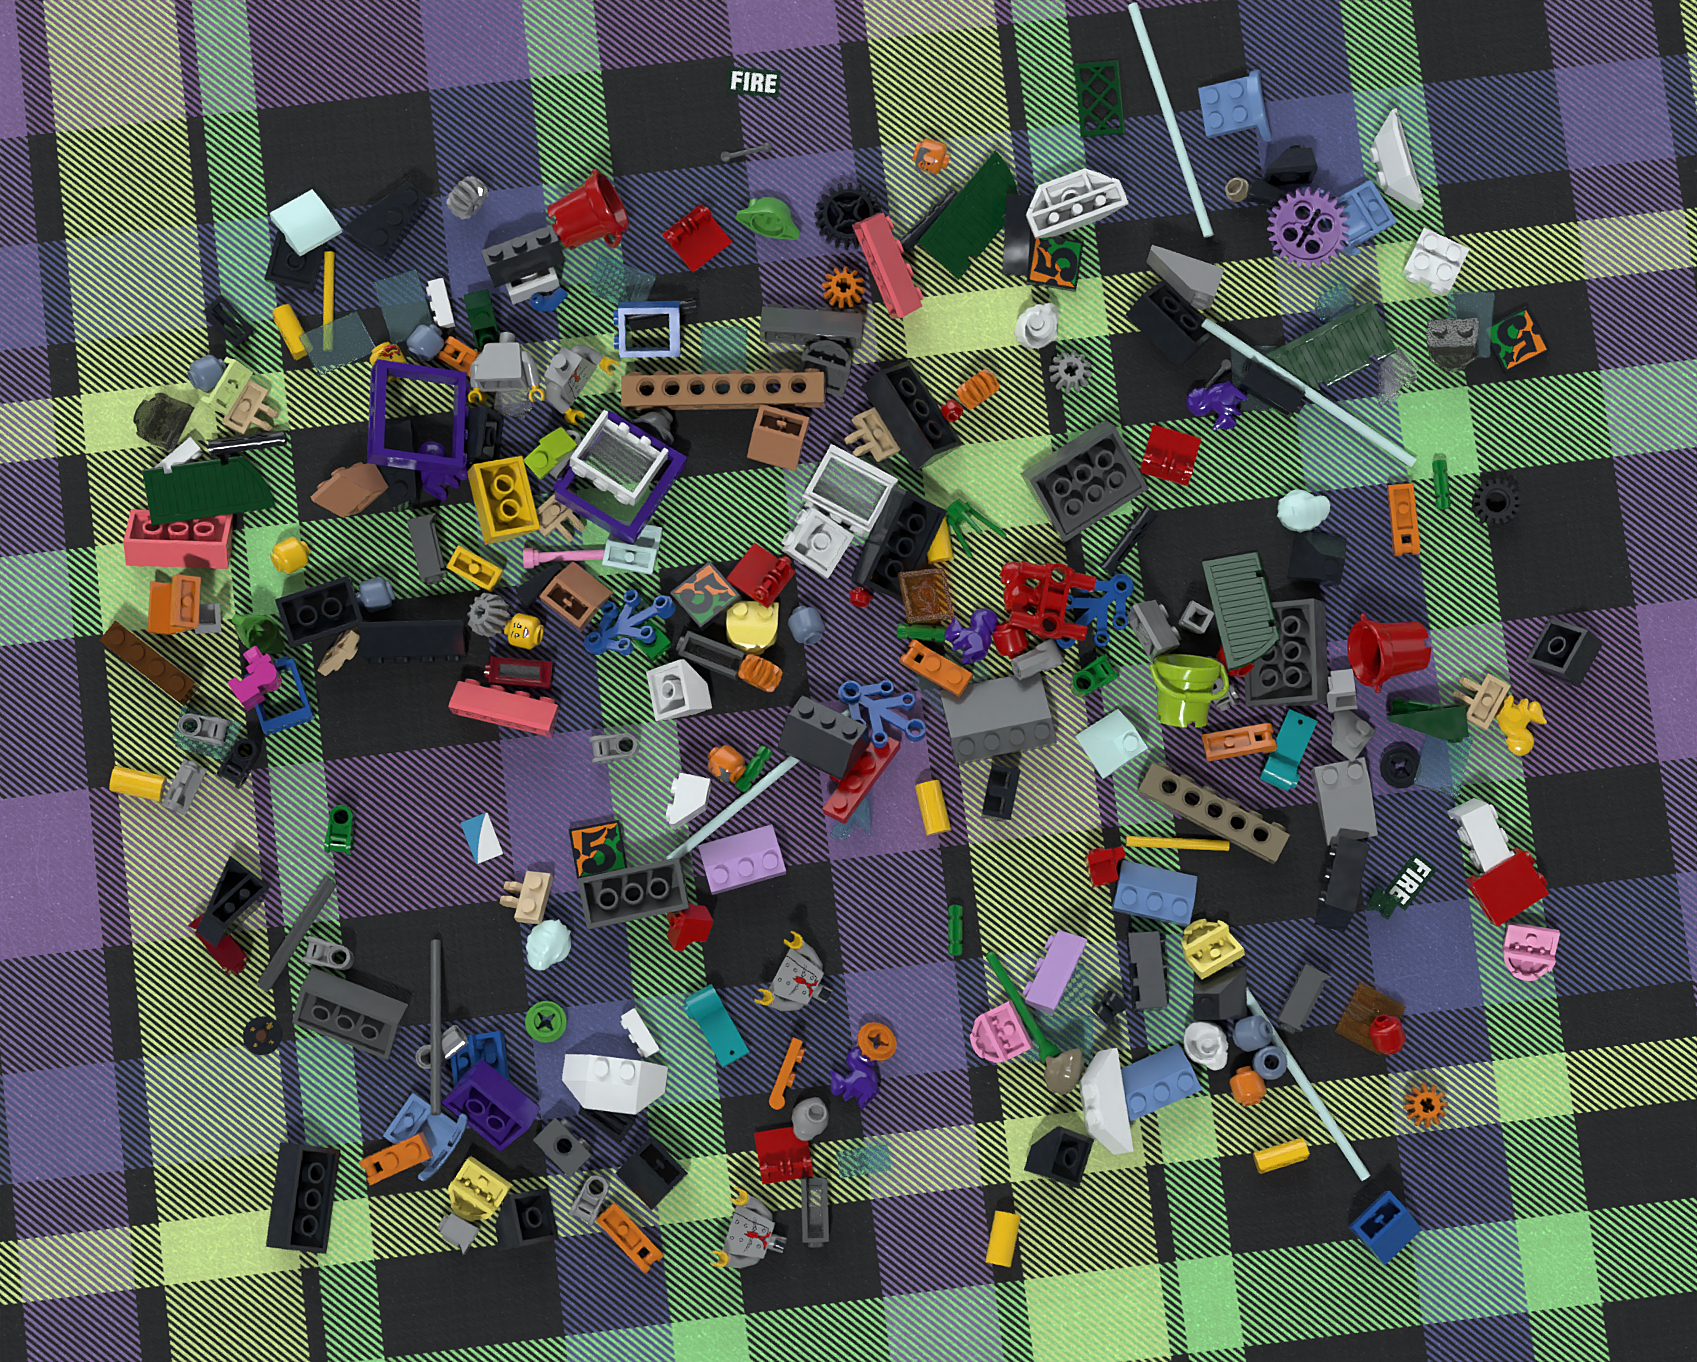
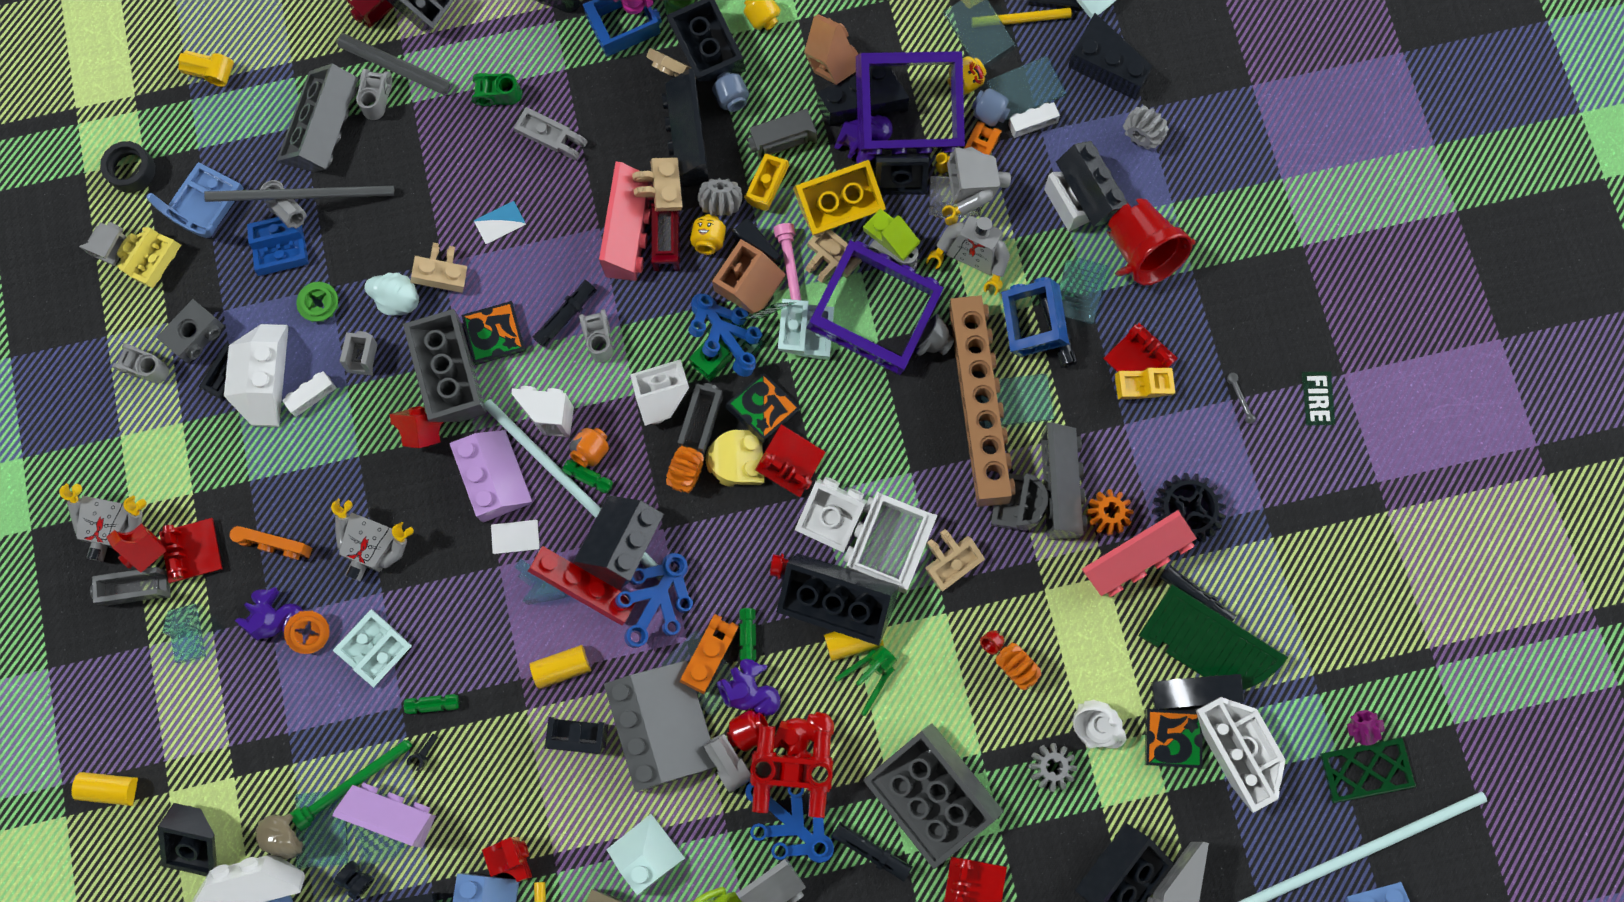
camera: 90 degrees right, 5 degrees down
piece [243,1016,282,1055] -> none
black slope [266,1142,340,1254] -> none
orange plate [359,1132,434,1185] -> none
dark purple slope [442,1059,541,1152] -> none
dark green slope [463,289,500,352] -> none
black slope [495,1188,559,1251] -> none
blue arm [530,287,568,311] -> none
window [570,410,668,506] -> none
orange plate [596,1202,664,1274] -> none
black slope [615,1136,689,1211] -> none
teal door [682,984,750,1068] -> none
bright green hat [735,197,800,240] -> none
nougat slope [747,404,810,472] -> none
sand blue head [788,606,825,645] -> none
light grey piece [792,1097,829,1141] -> none
black slope [861,360,963,471] -> none
clear orange slope [898,568,955,623] -> none
orange head [912,138,951,175] -> none
bright pink slope [970,1000,1034,1063] -> none
green piece [1070,654,1120,698] -> none
none -> black tyre [100,141,156,193]
none -> red brick [106,523,167,573]
none -> yellow piece [178,50,234,87]
none -> light aqua slope [333,609,412,688]
none -> light grey window [340,331,378,376]
none -> black hand [407,734,438,771]
none -> white sticker [491,520,540,554]
none -> light grey hinge [513,107,587,160]
none -> black pin [532,280,597,348]
none -> tan hinge [632,158,682,211]
none -> clear green sticker [740,302,796,320]
none -> yellow slope [1115,368,1175,399]
none -> magenta gear [1347,710,1385,745]

